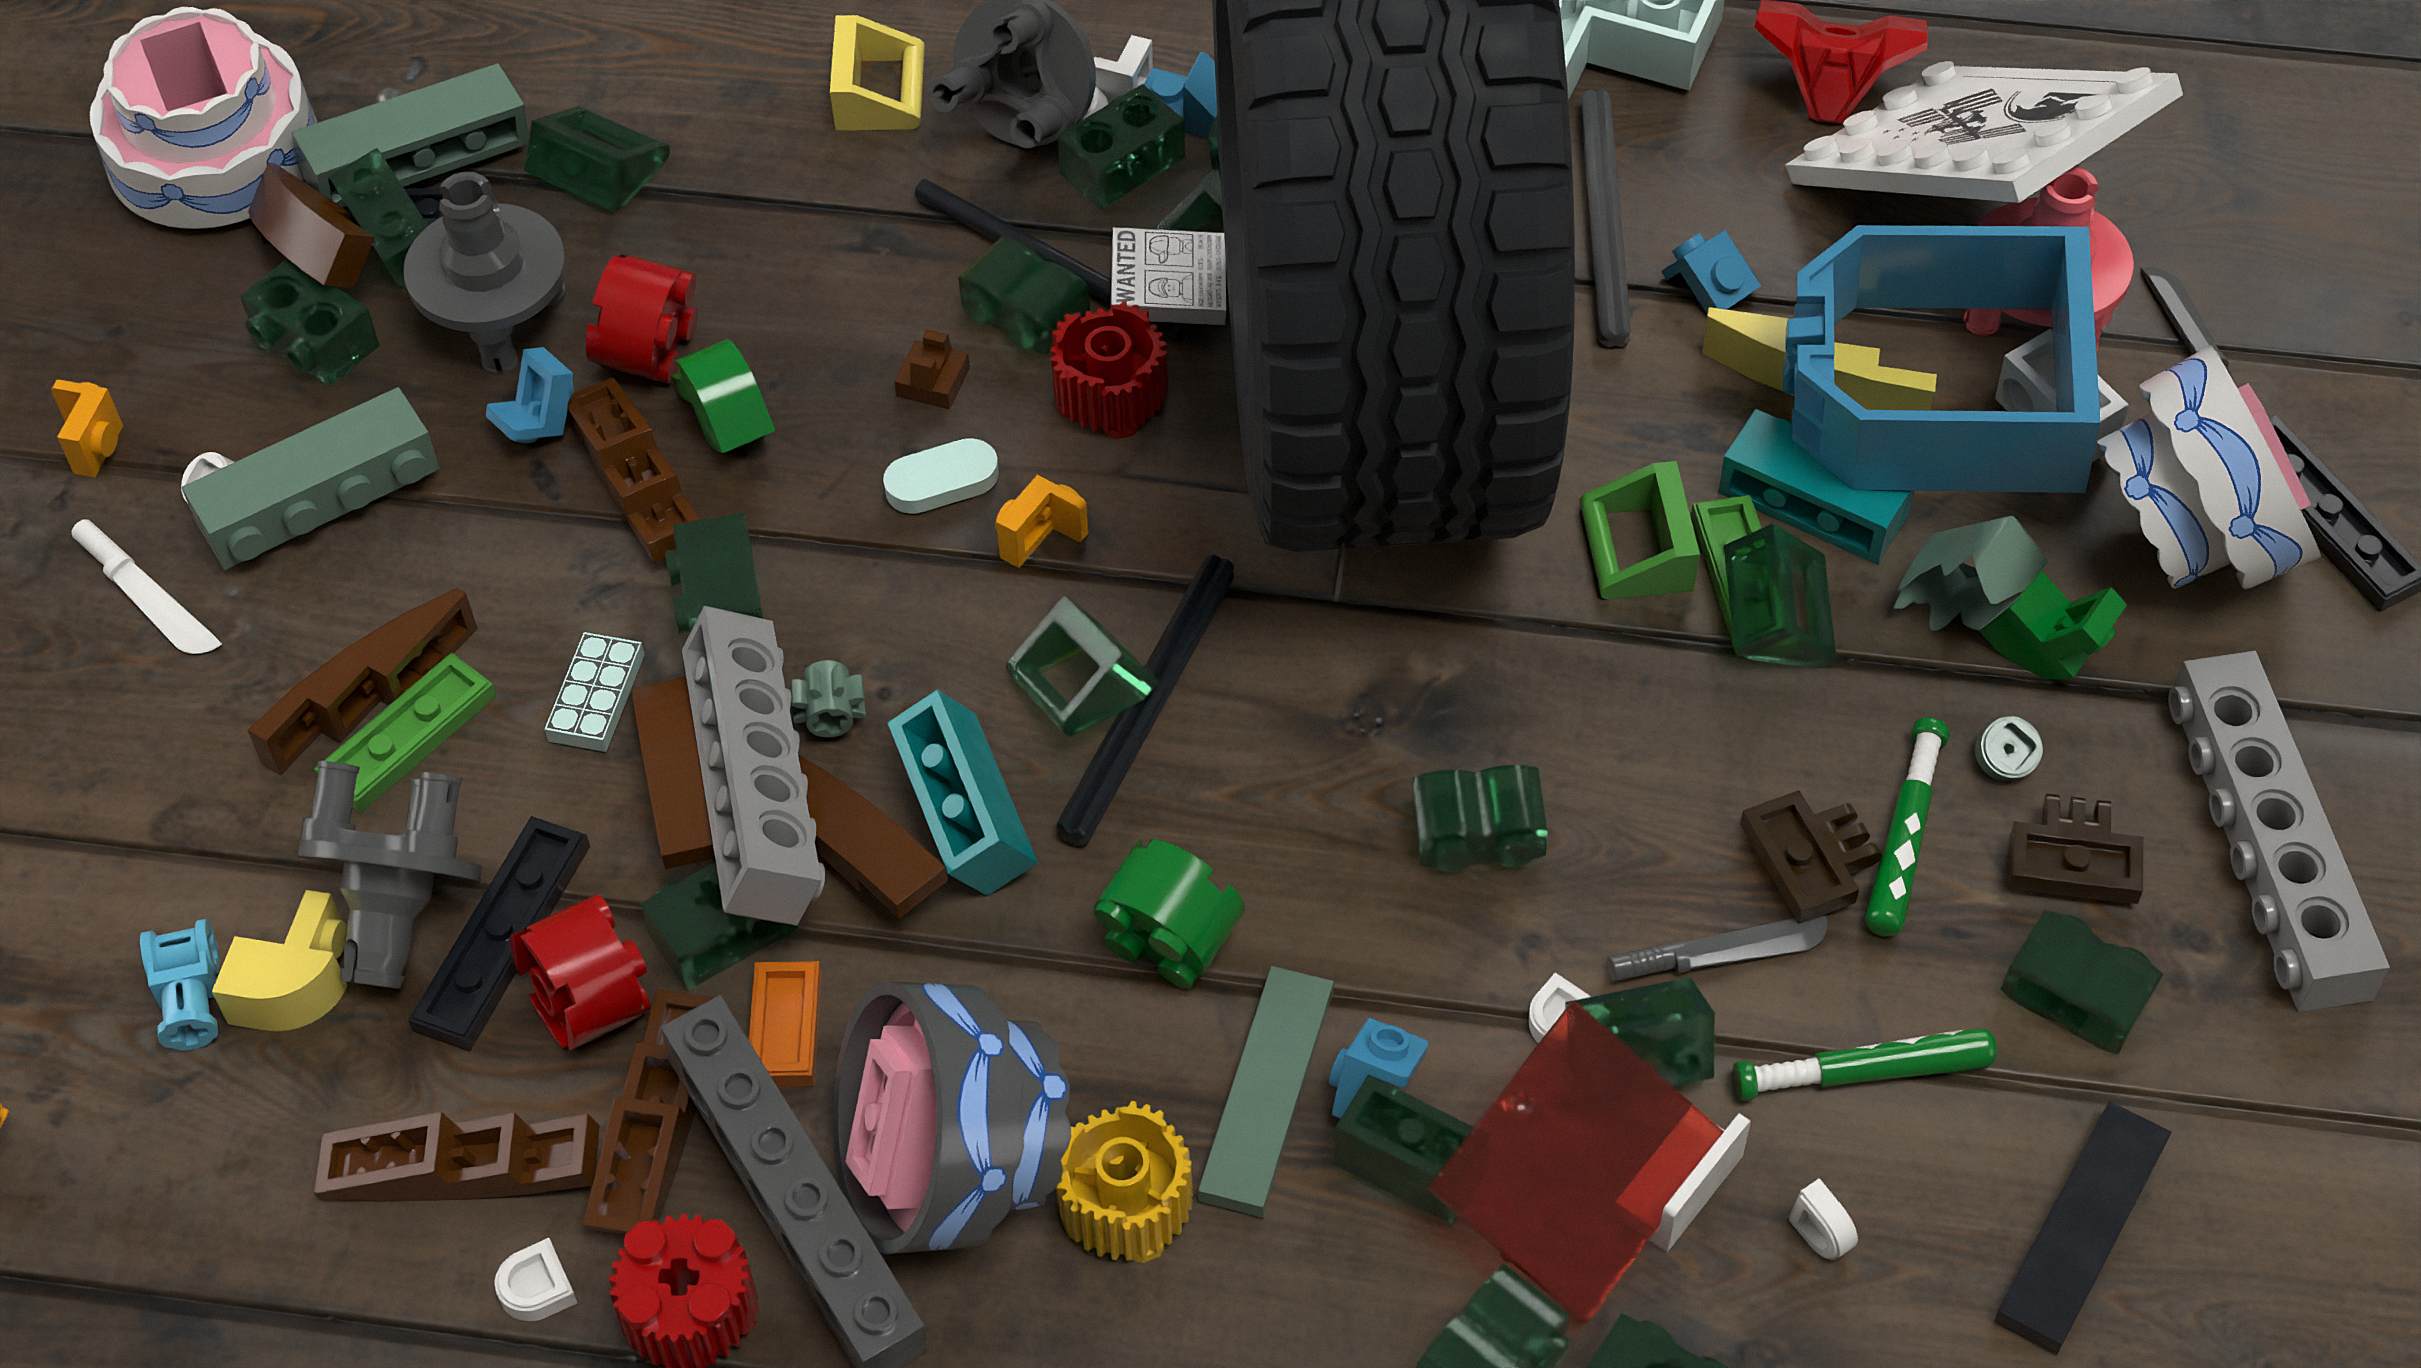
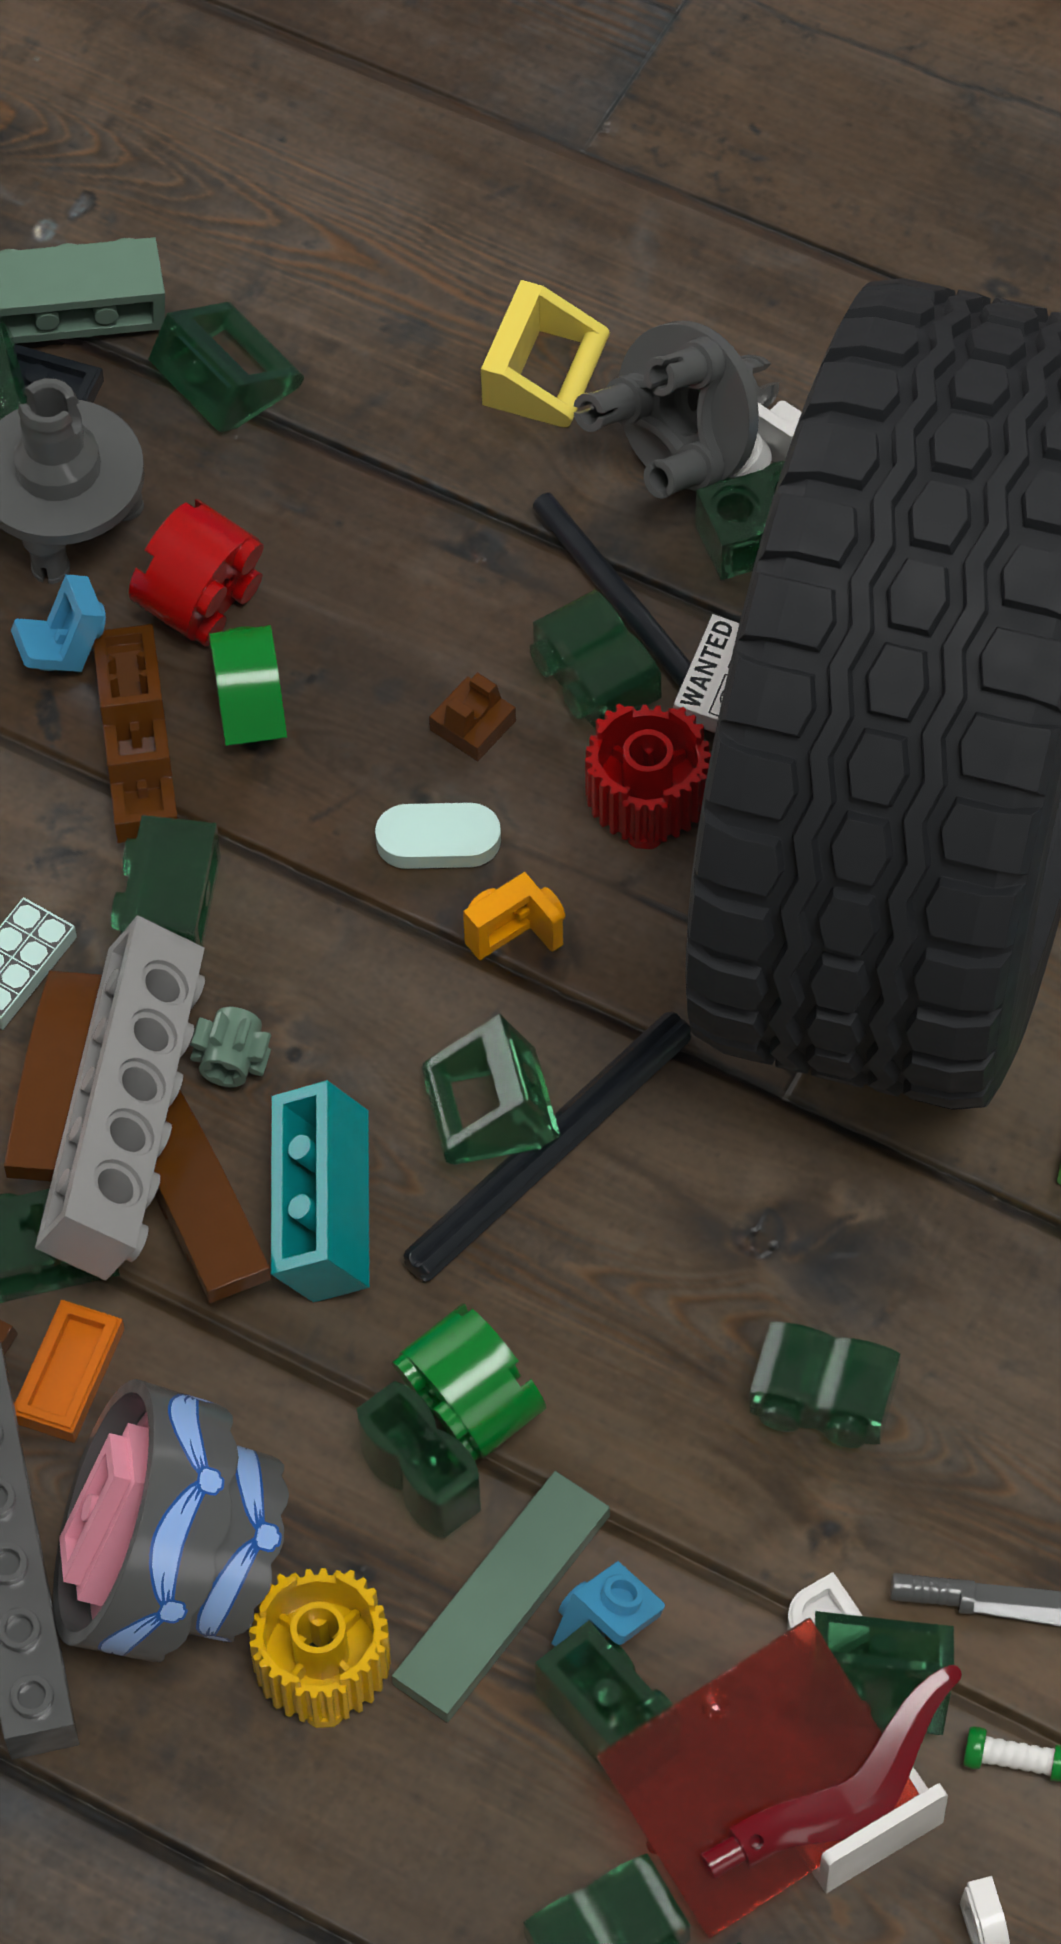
camera: 20 degrees right, 5 degrees up
none -> clear green brick [356,1381,481,1538]
none -> dark red piece [700,1665,962,1880]

